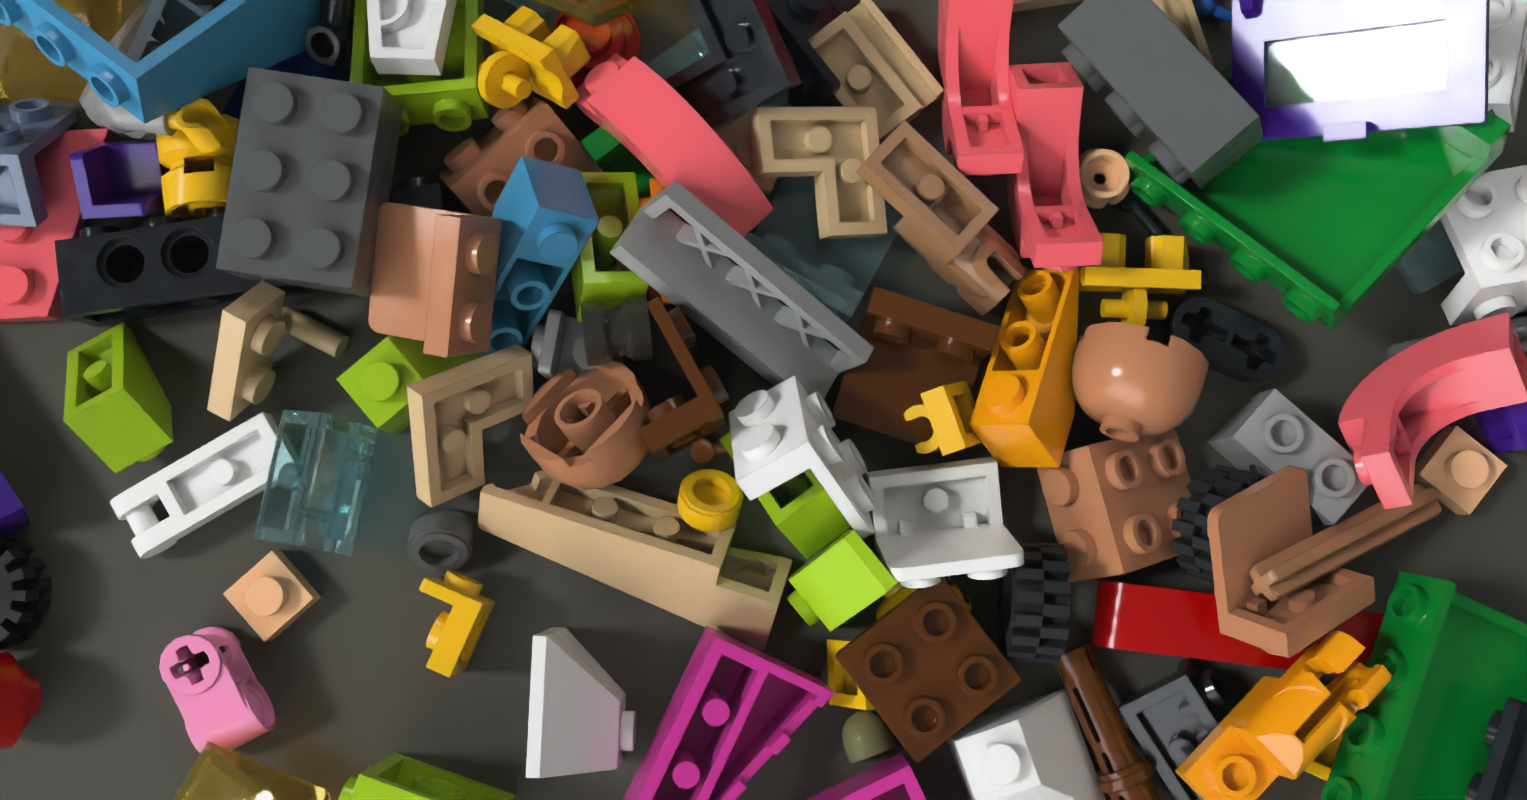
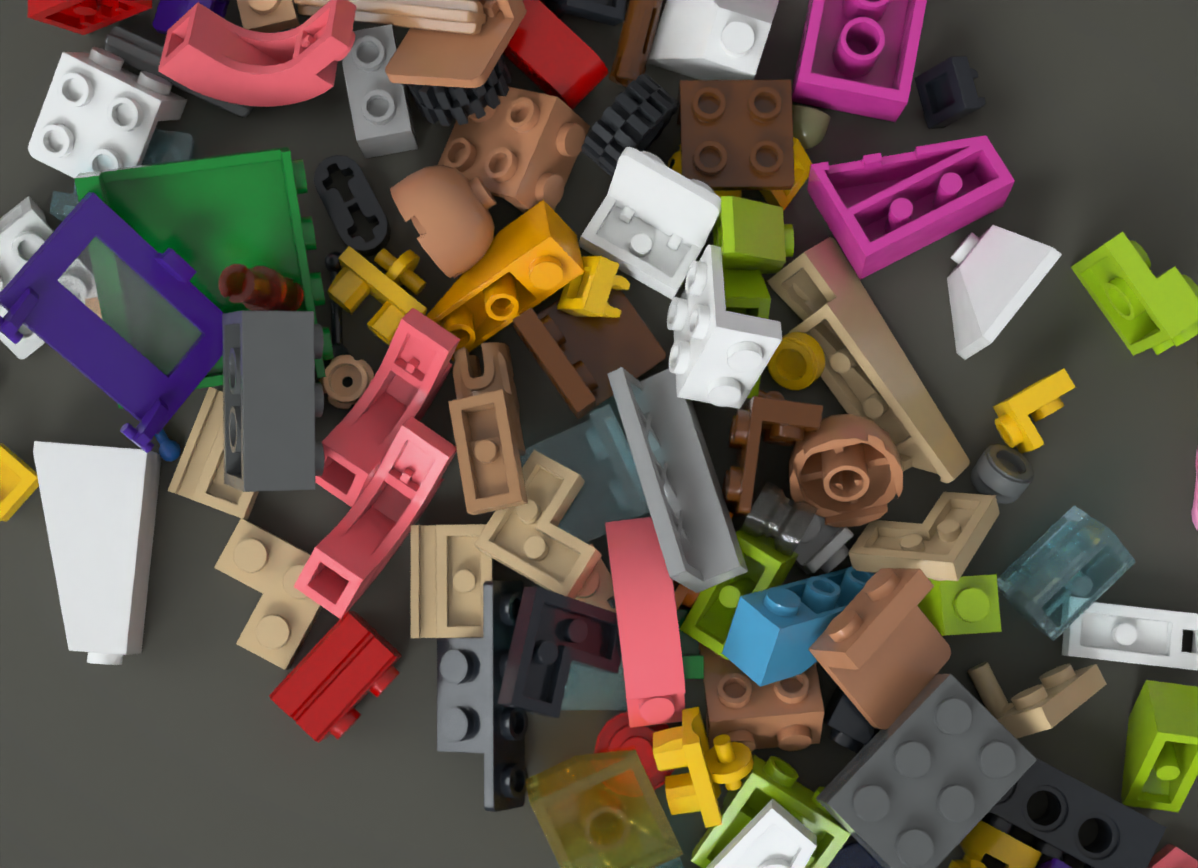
camera: 145 degrees left, 0 degrees up
light nougat plate [223,550,321,642] -> none
none -> clear red pin [219,264,303,311]

